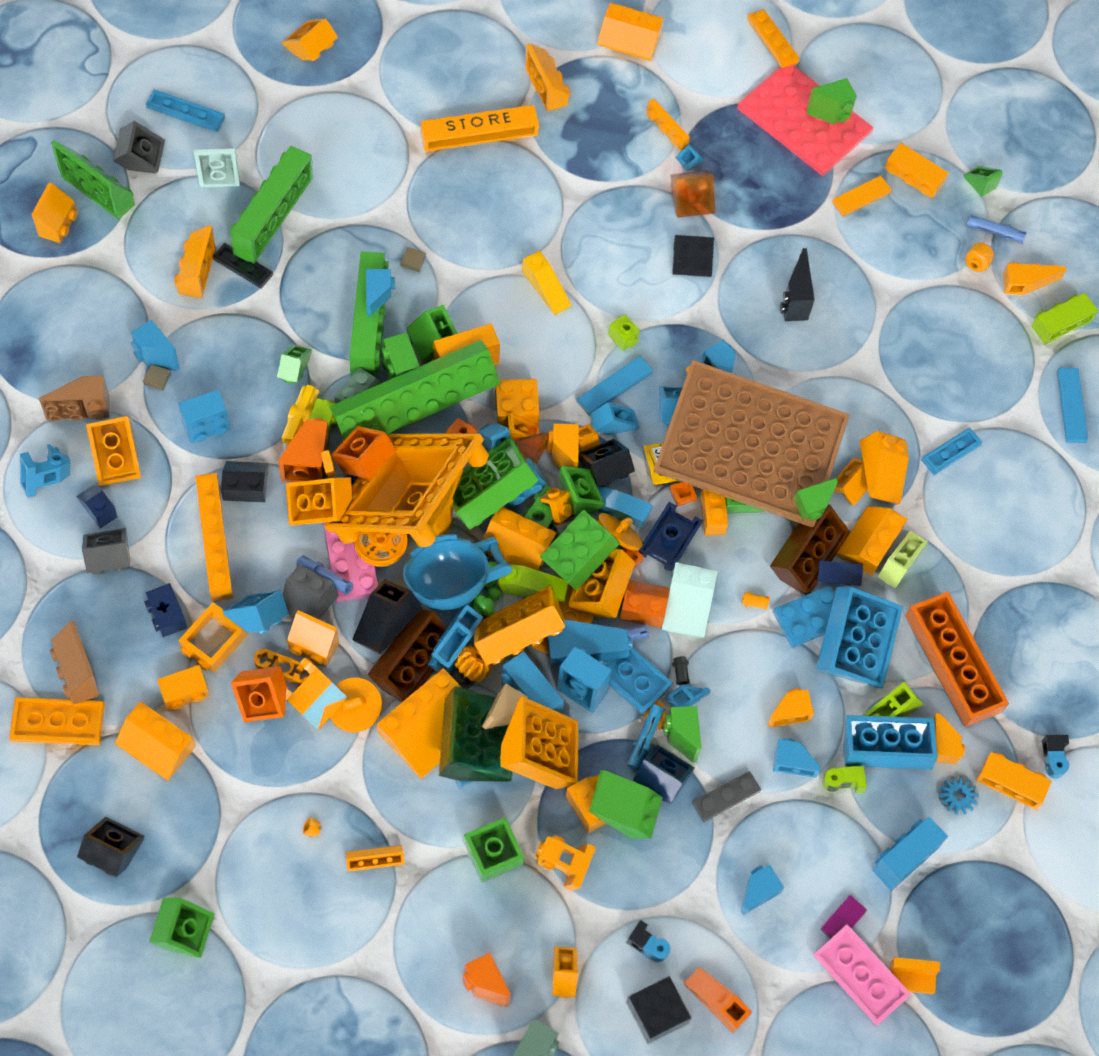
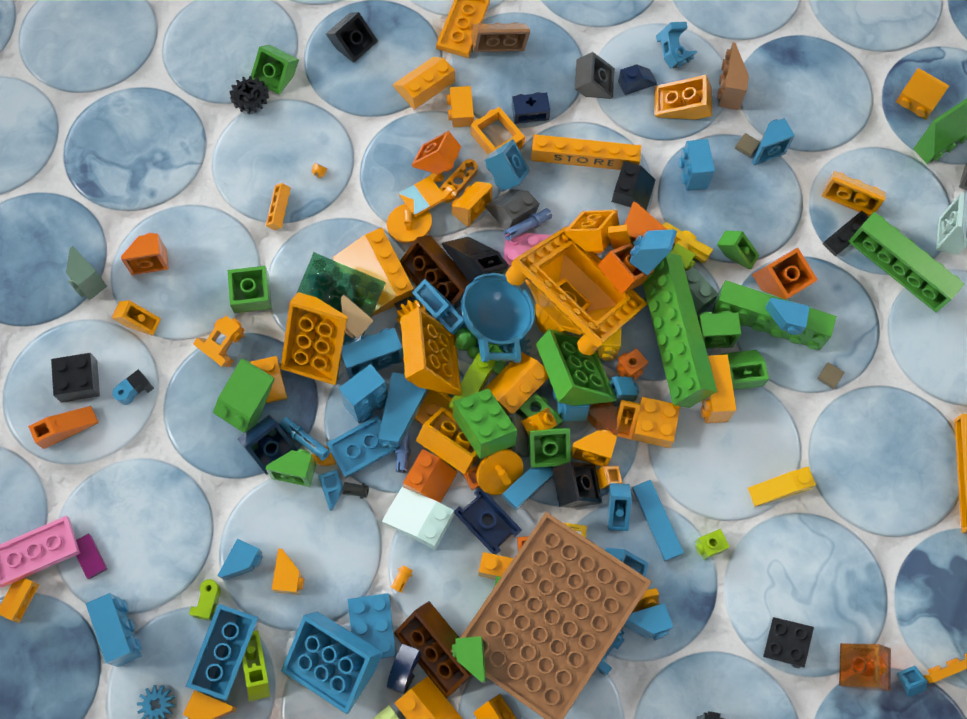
camera: 110 degrees right, 5 degrees up
dark grey plate [692,771,761,823] -> none
dark azure slope [741,865,784,915] -> none
none -> black gear [229,76,269,113]
none -> dark azure slope [629,229,677,276]
none -> orange slope [752,248,818,300]

